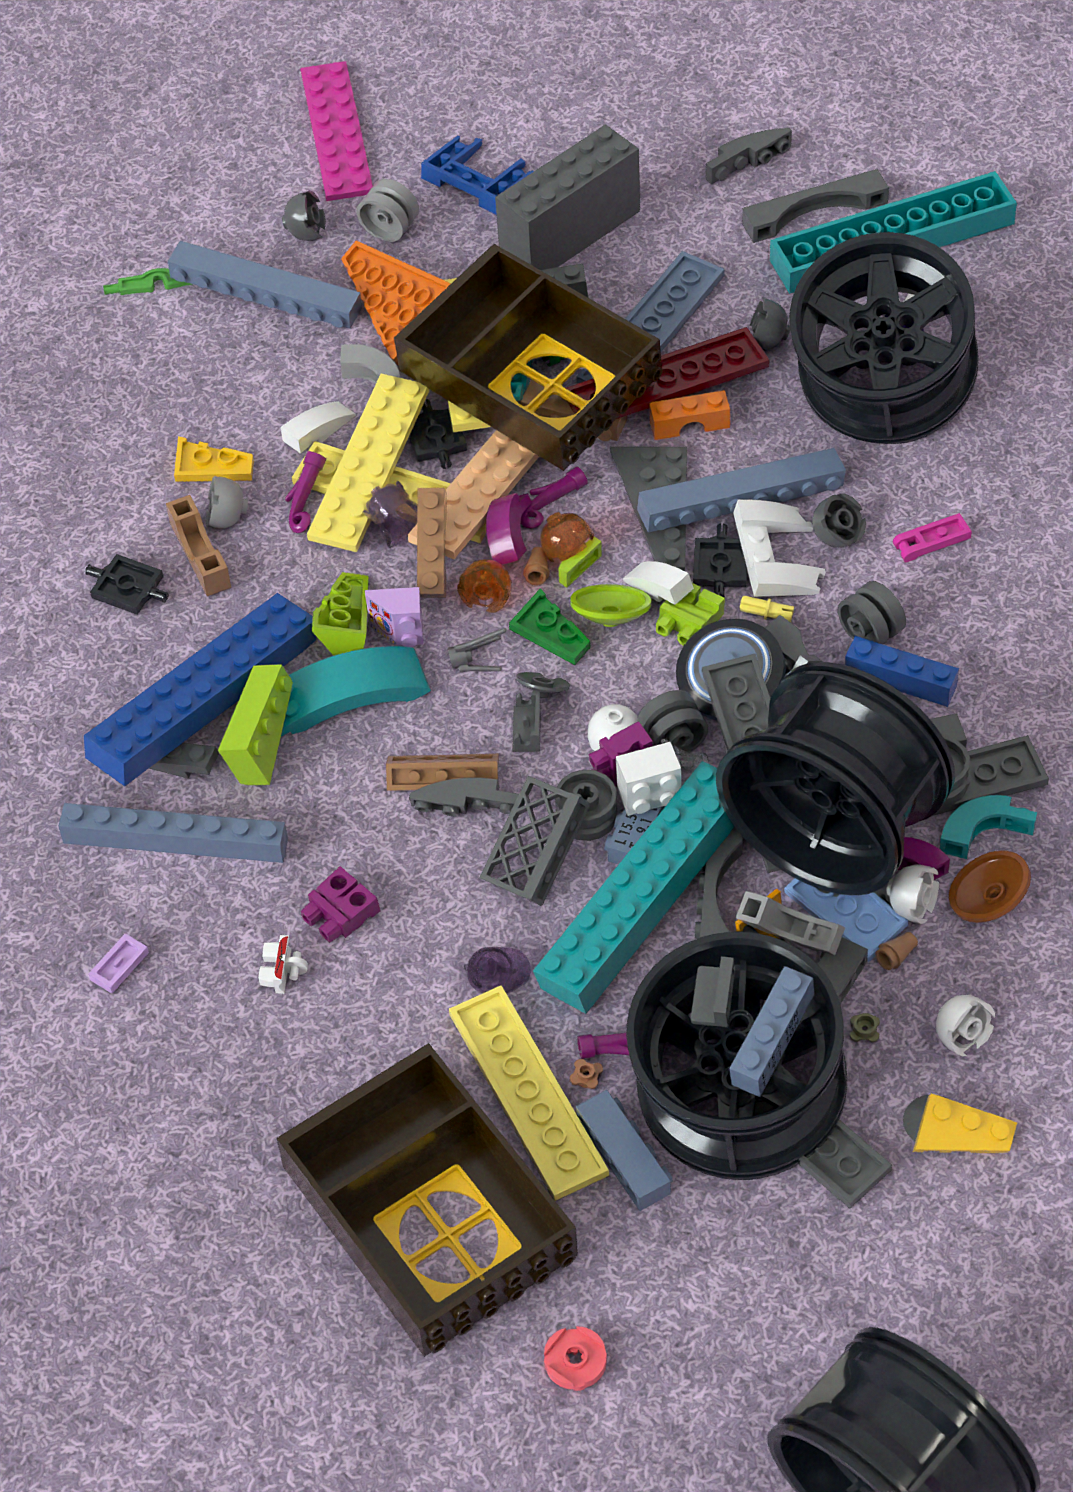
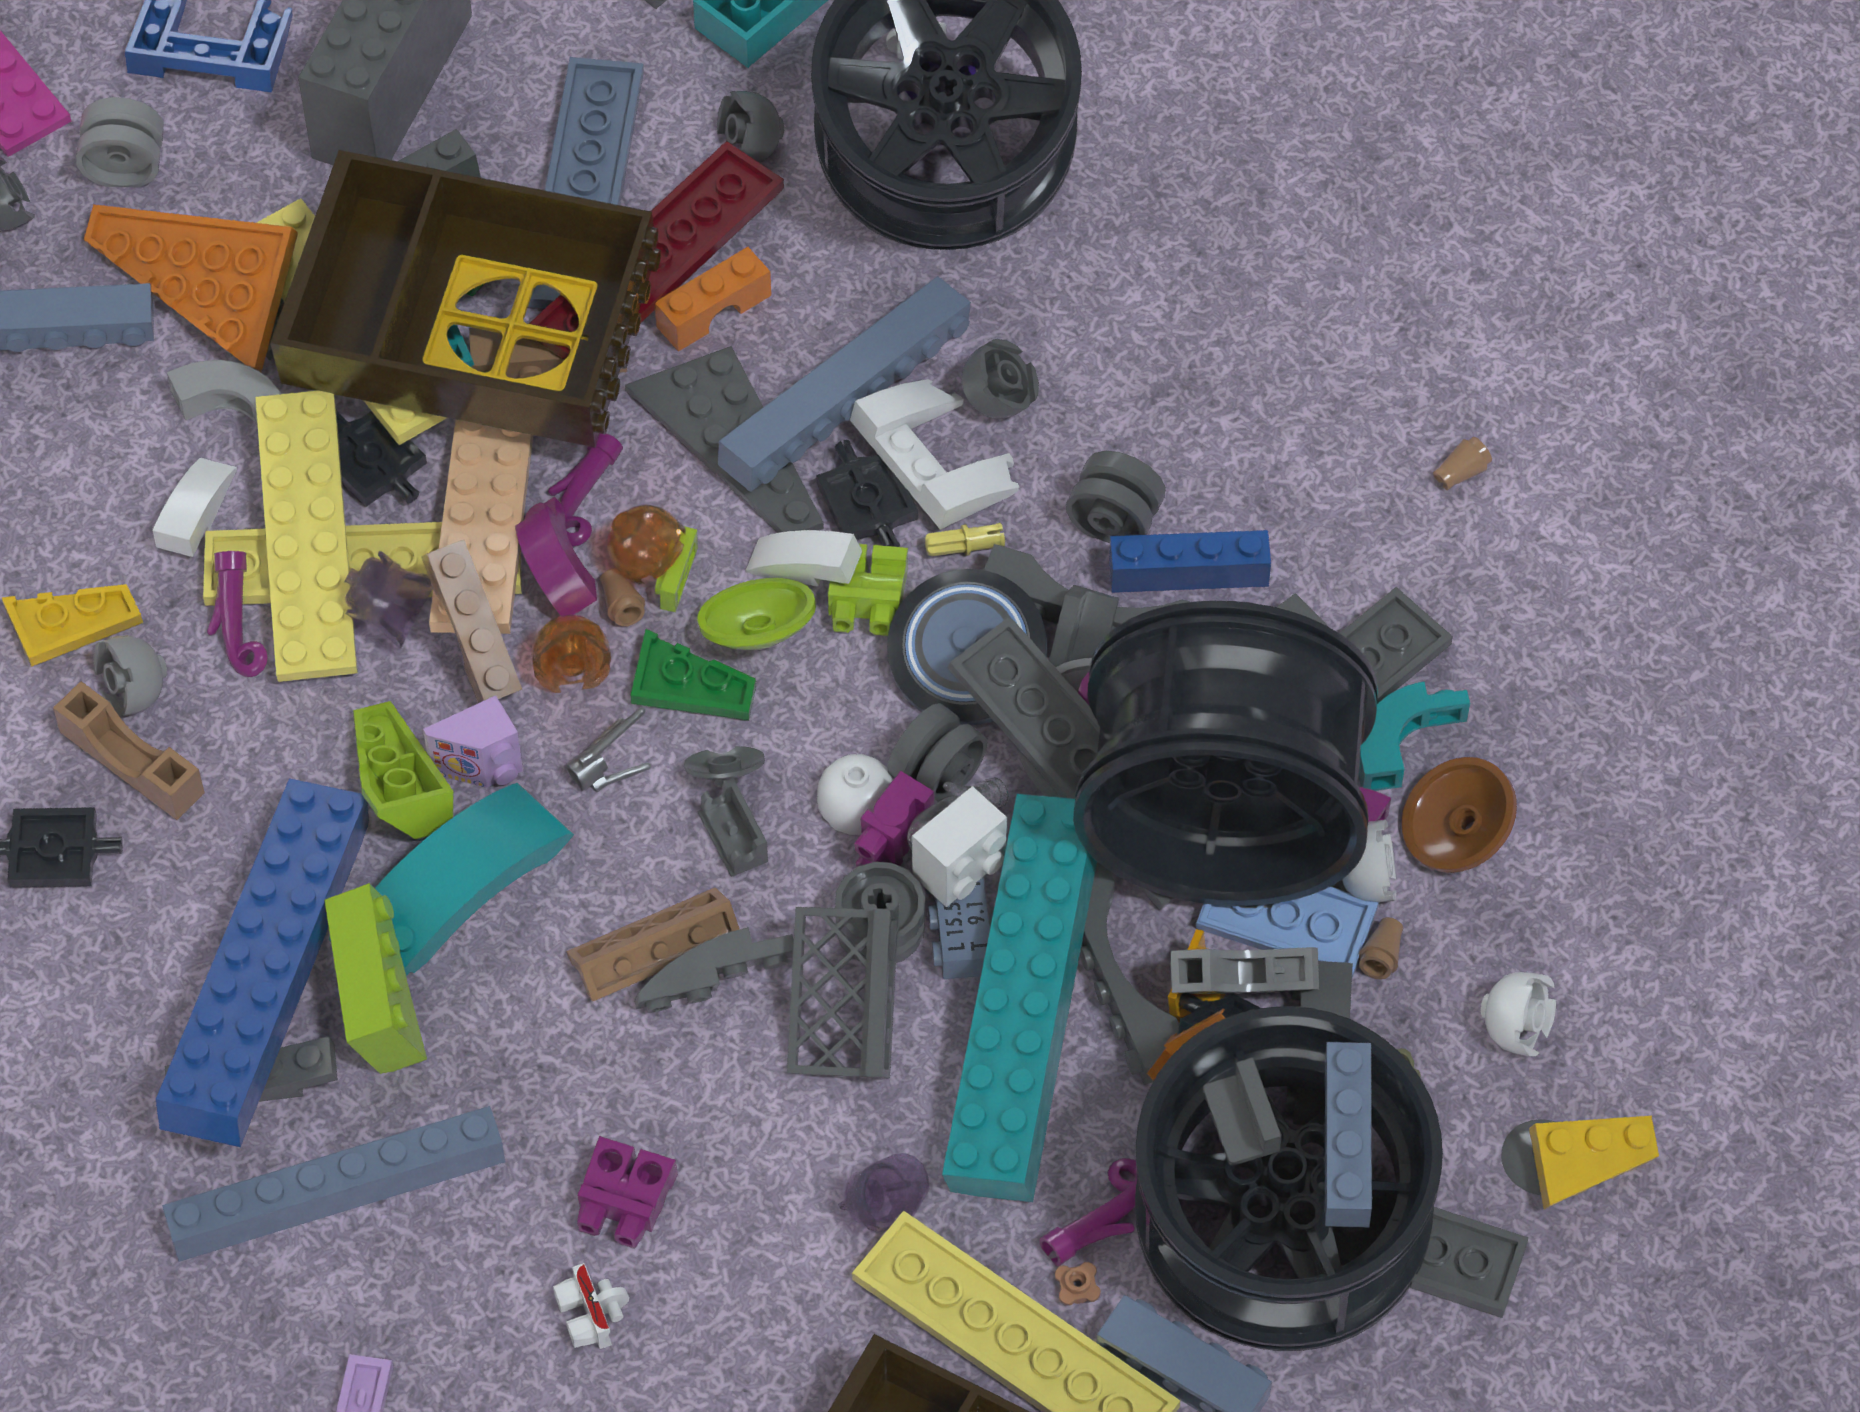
camera: 30 degrees left, 5 degrees up
dark pink plate [892,513,972,563] -> none

